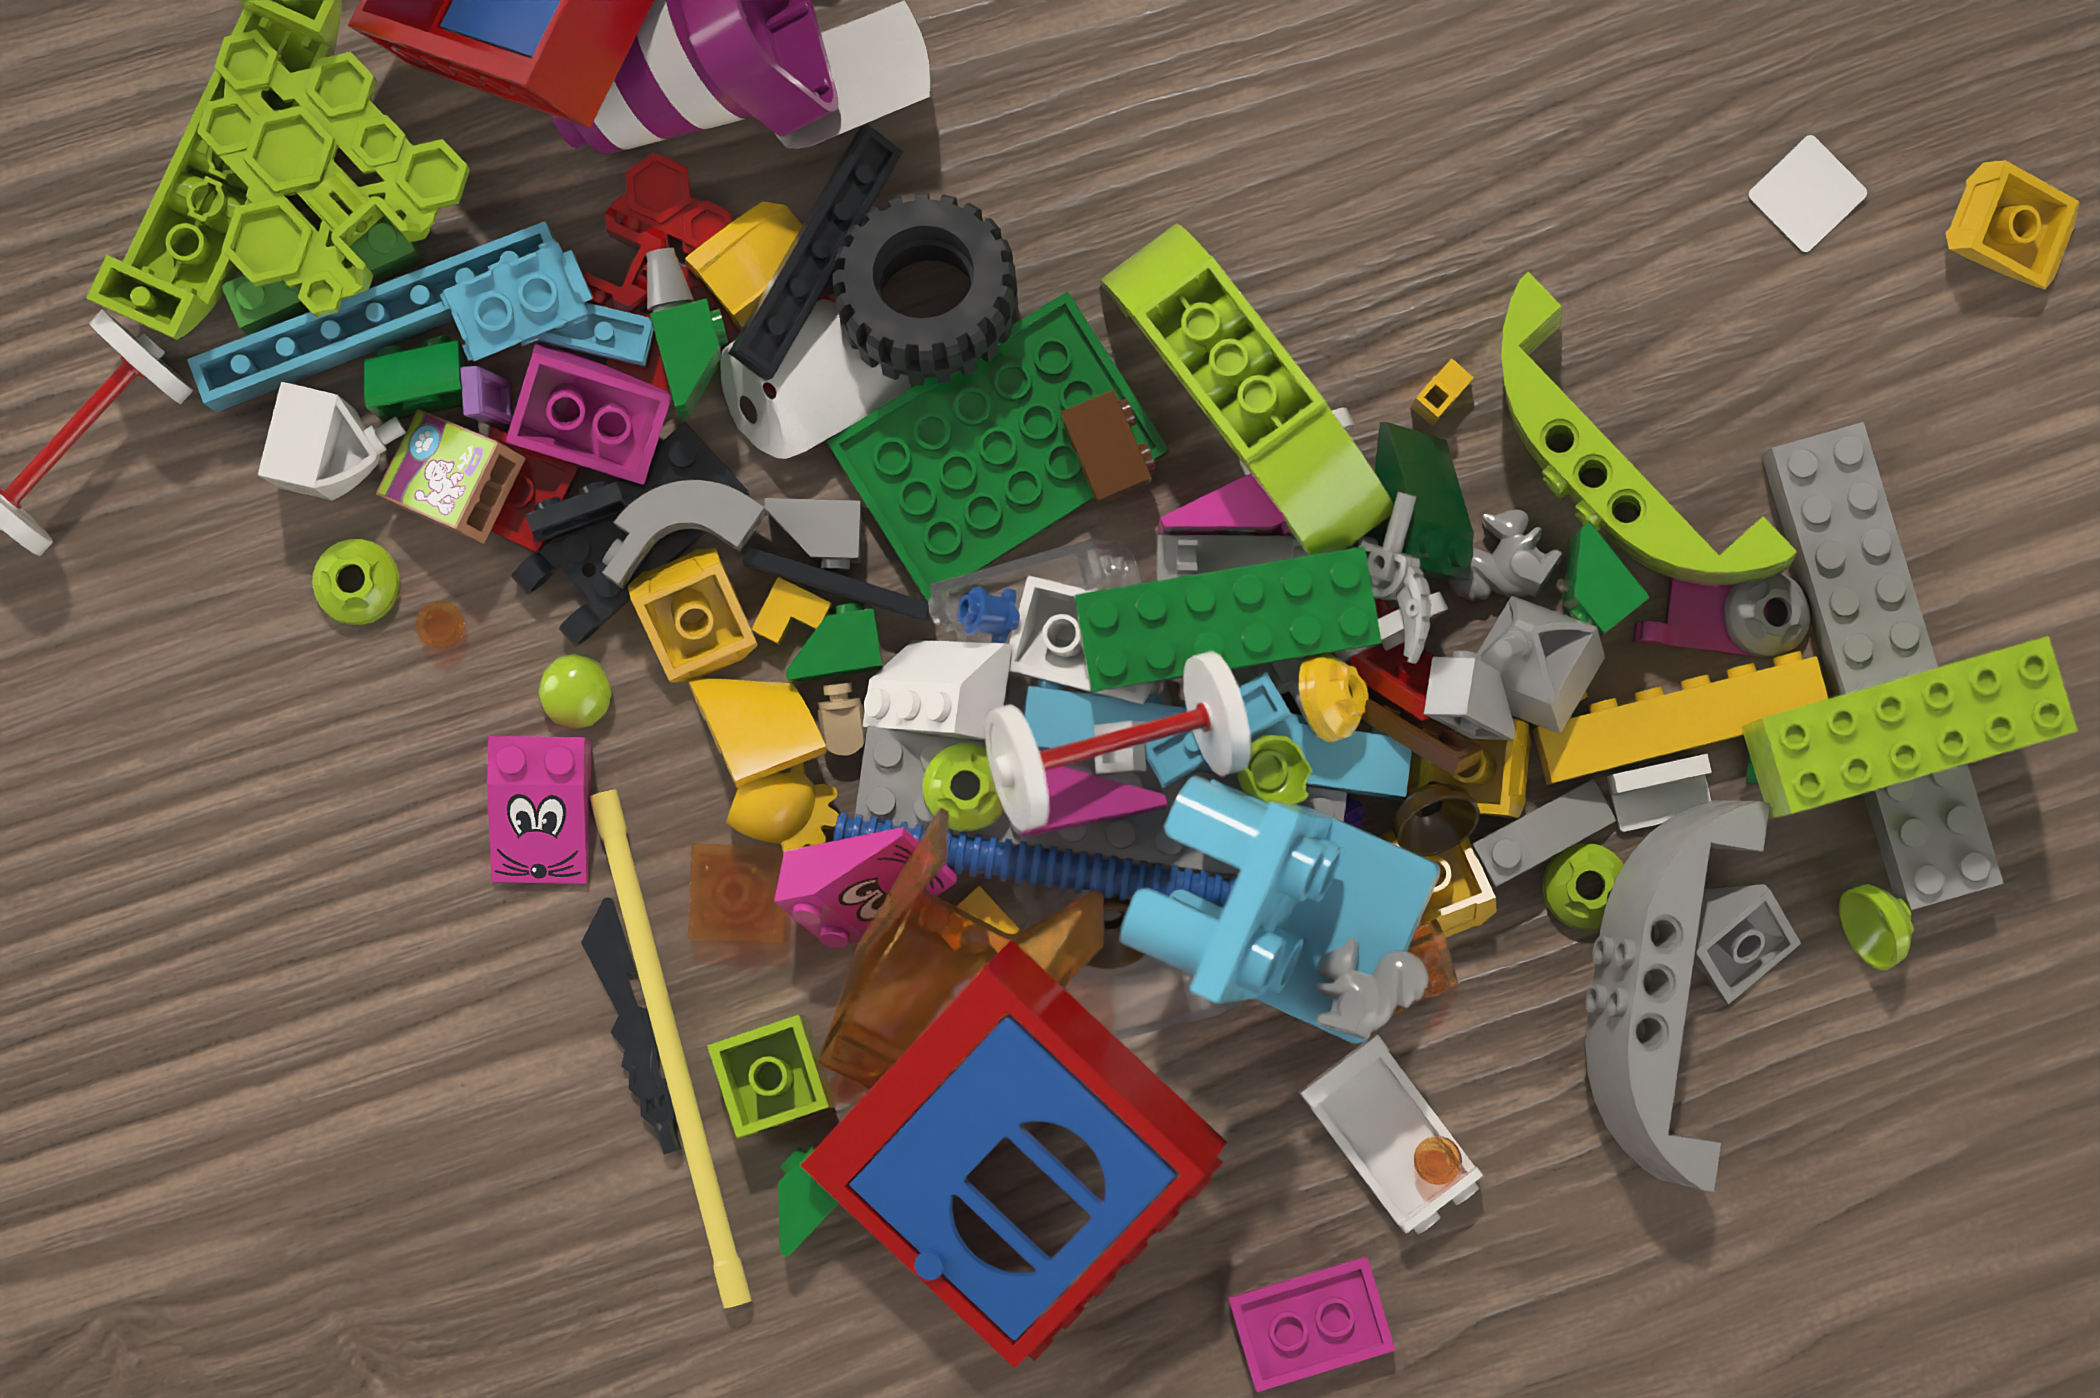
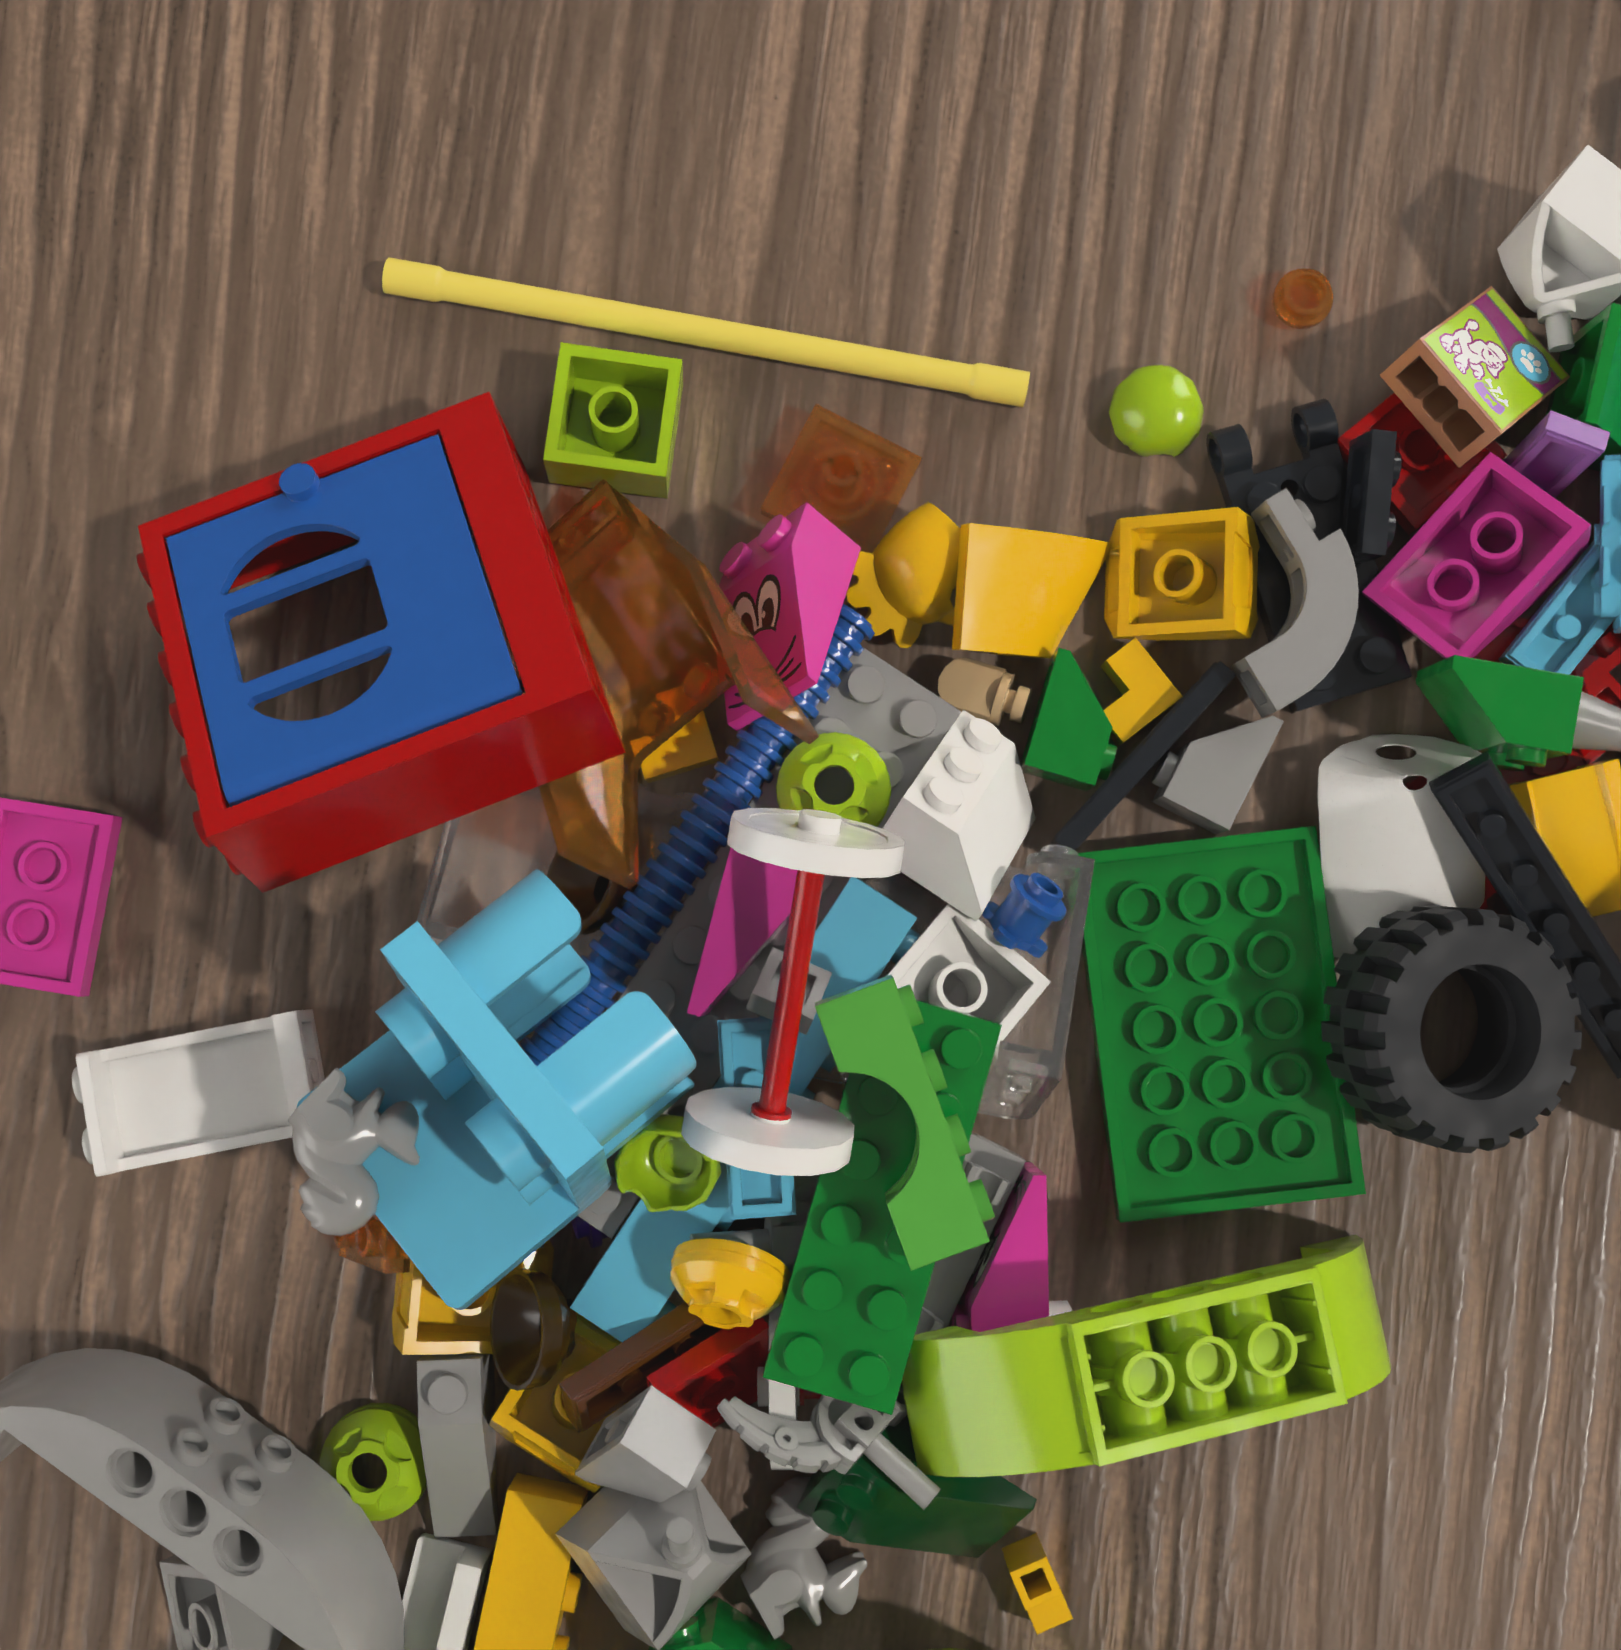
camera: 115 degrees right, 0 degrees up
lime piece [312,539,400,625] -> none
dark pink slope [487,736,592,884] -> none
black sword [581,897,682,1155] -> none
green slope [778,1145,839,1258] -> none
reddish brown brick [1061,390,1156,506] -> none
clear orange plate [1414,1136,1462,1185] -> none
none -> bright green arch [815,975,995,1271]

